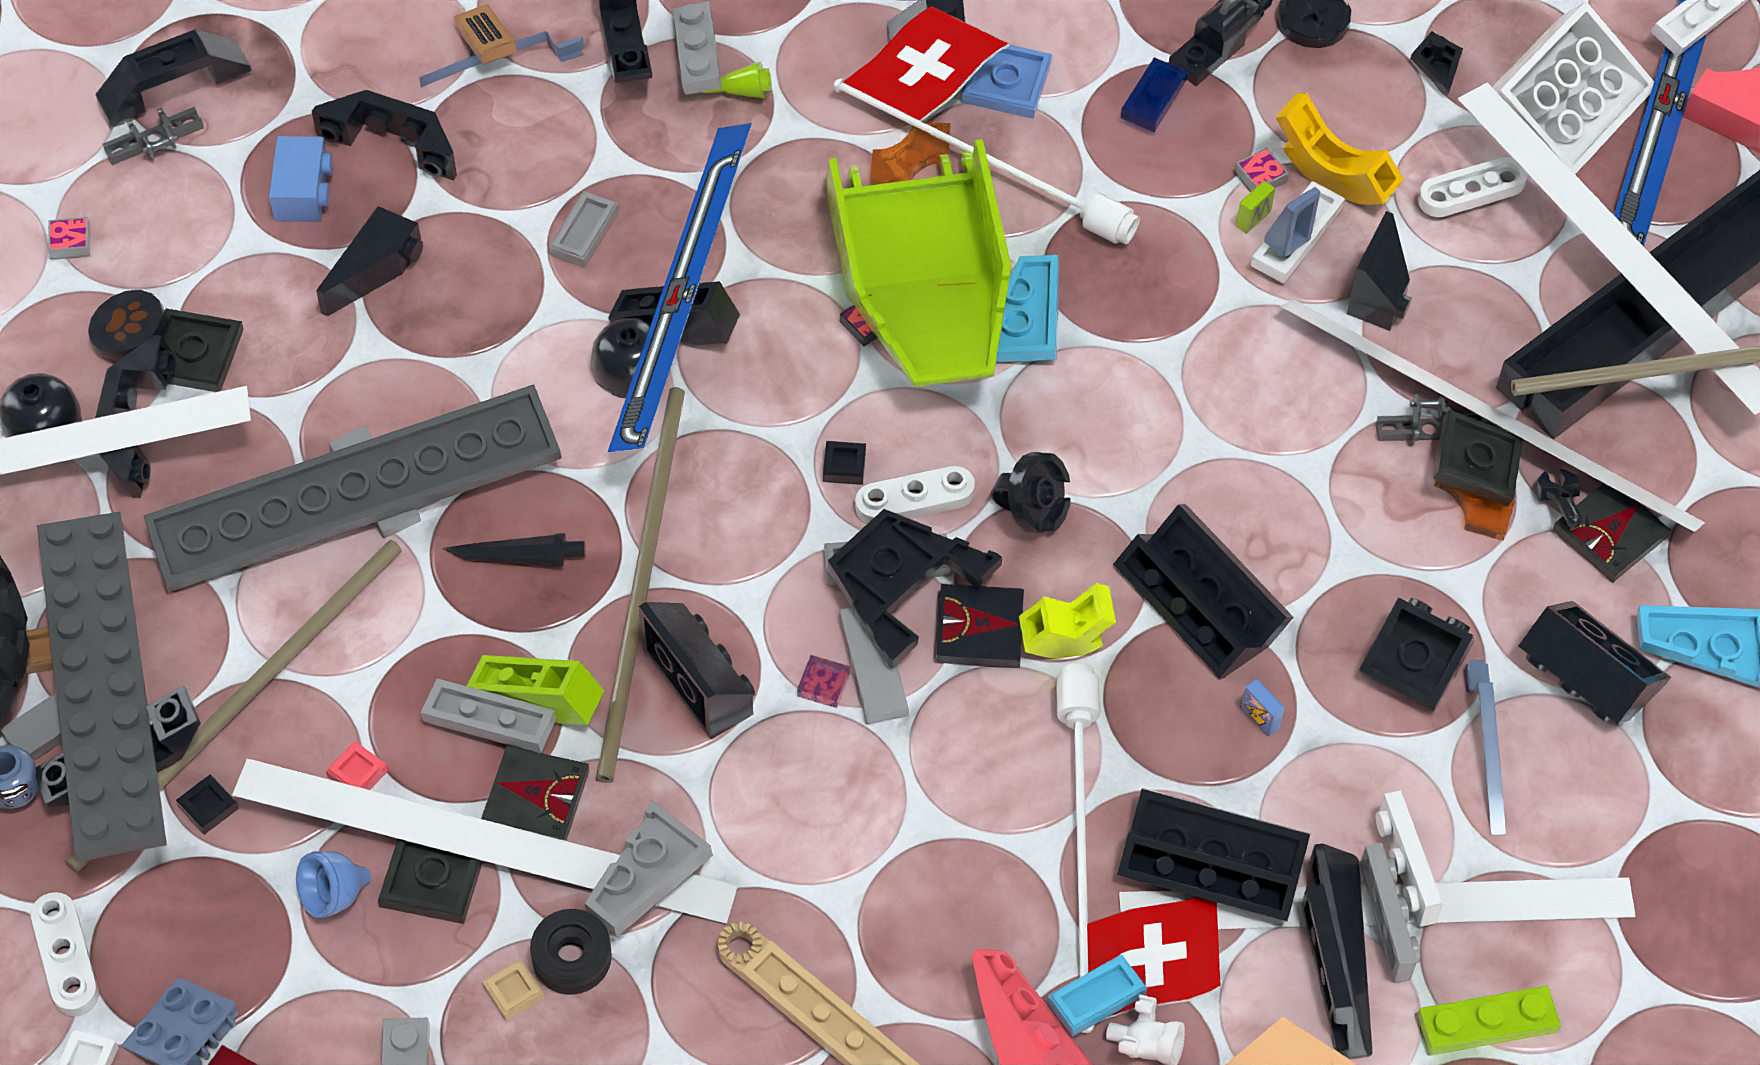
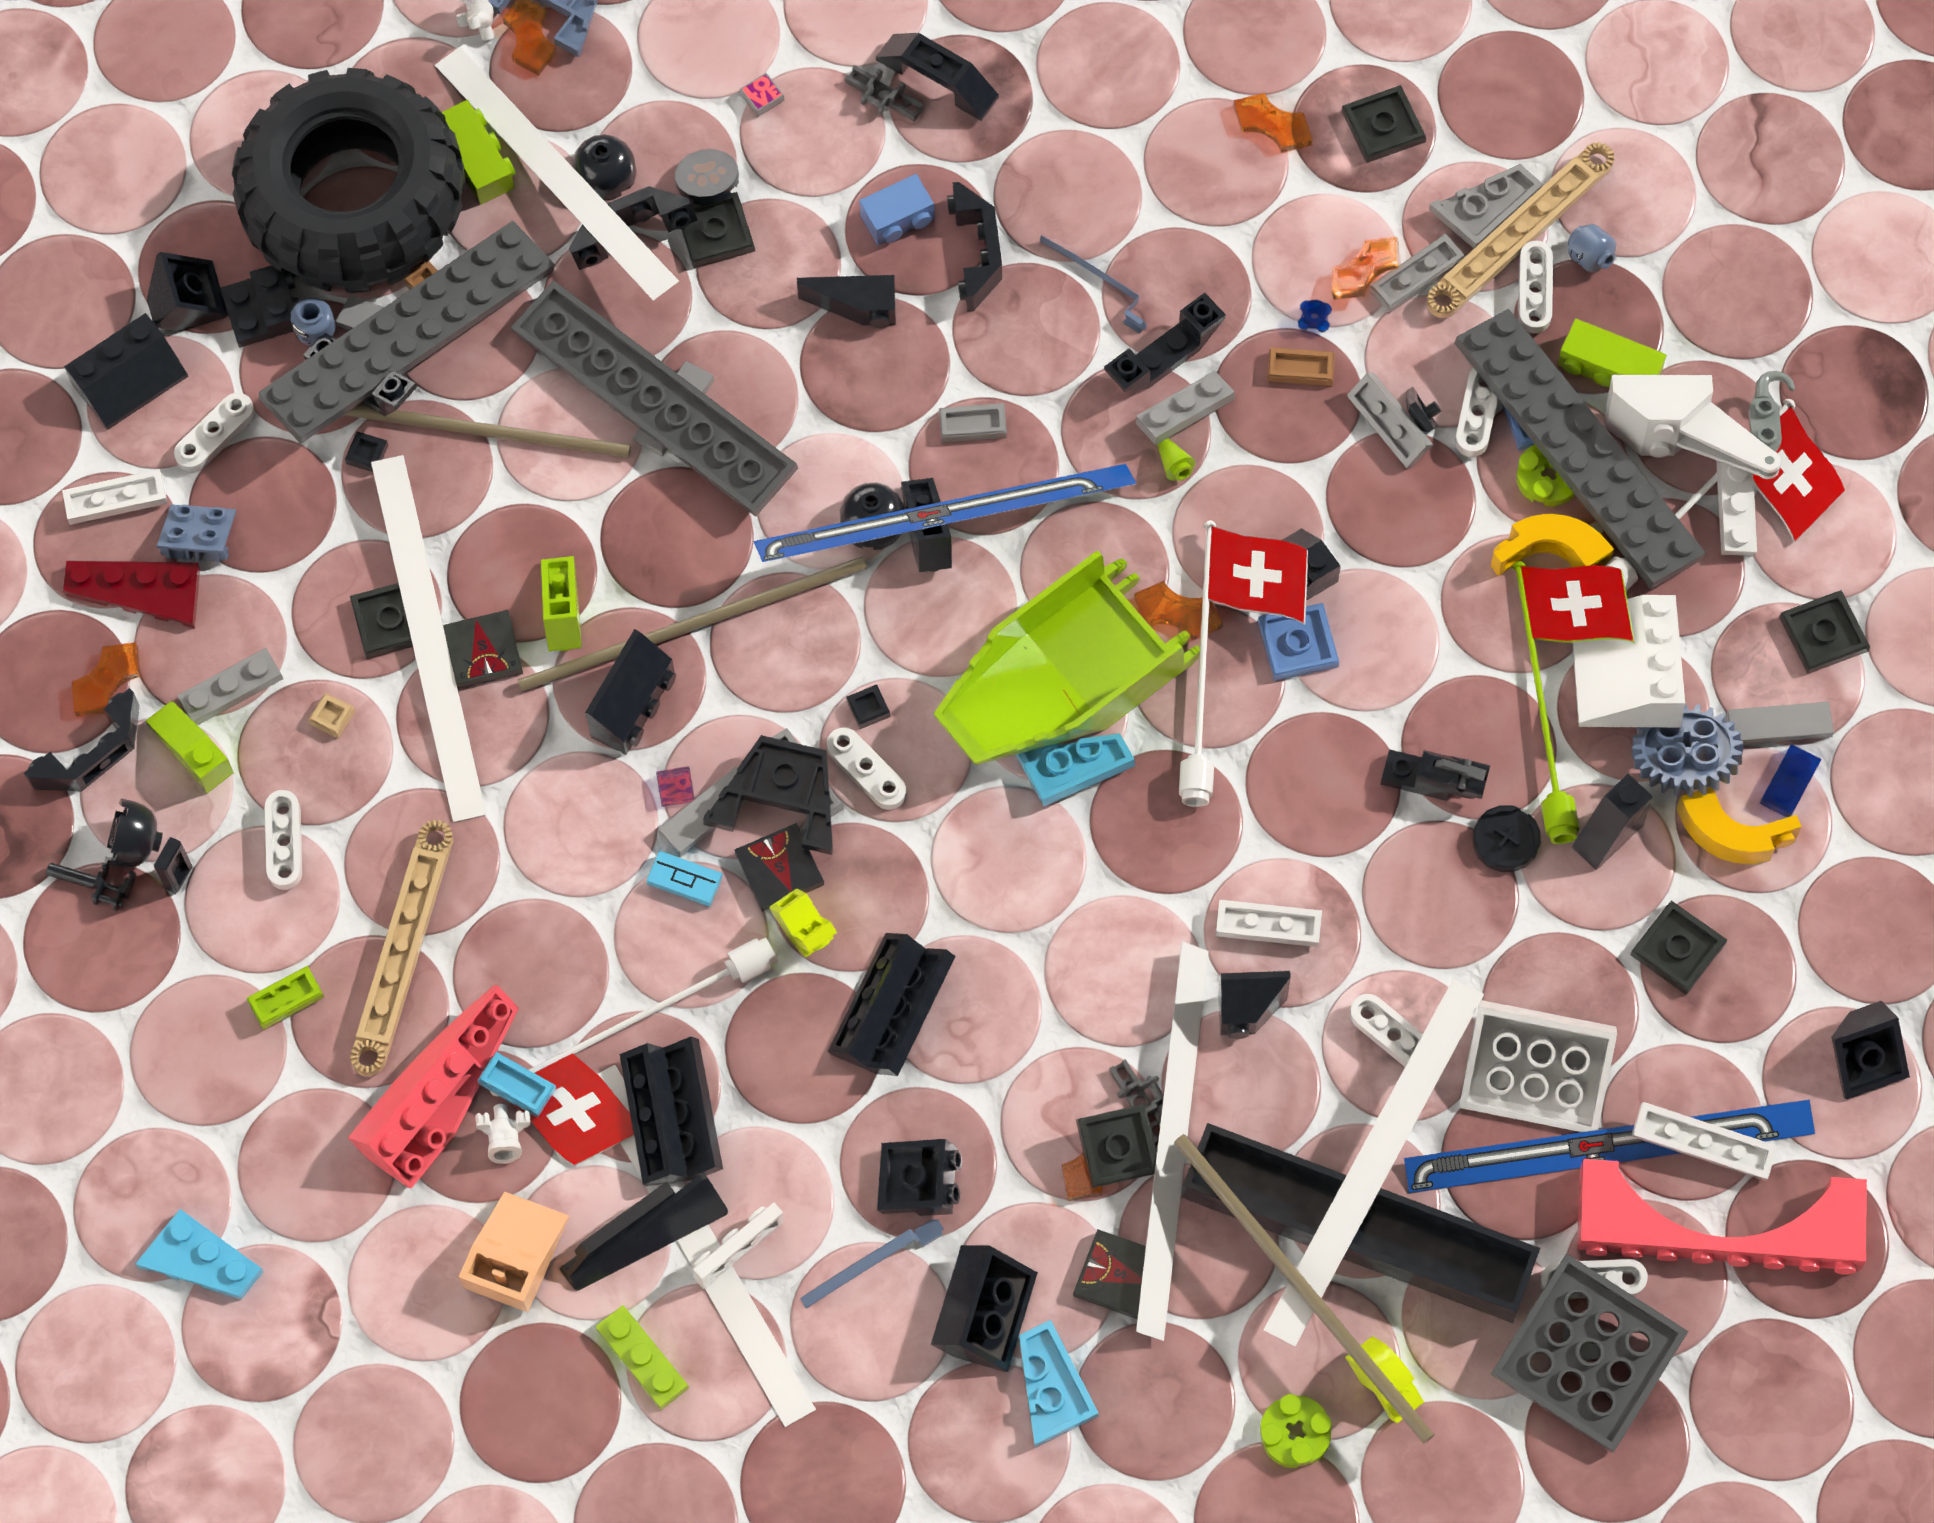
camera: 65 degrees right, 10 degrees up
medium blue helmet [296,851,371,918] -> none
coral tile [326,741,388,790] -> none
light grey plate [421,678,557,753] -> none
black bar [443,533,586,566] -> none
medium nougat tile [454,4,517,64] -> none
black tyre [530,909,612,995] -> none
light grey wing [585,800,713,937] -> none
black tile [990,452,1071,534] -> none
clear blue plate [1120,57,1188,132] -> none
tile [1235,148,1289,191] -> none
lime tile [1236,181,1275,234] -> none
medium blue tile [1241,679,1284,737] -> none
sand blue slope [1264,187,1320,258] -> none
yellow arch [1275,92,1404,205] -> none
light grey plate [1360,843,1421,983] -> none
black piece [1411,31,1463,94] -> none
black bar [1536,469,1583,528] -> none
none -> medium azure tile [646,851,723,907]

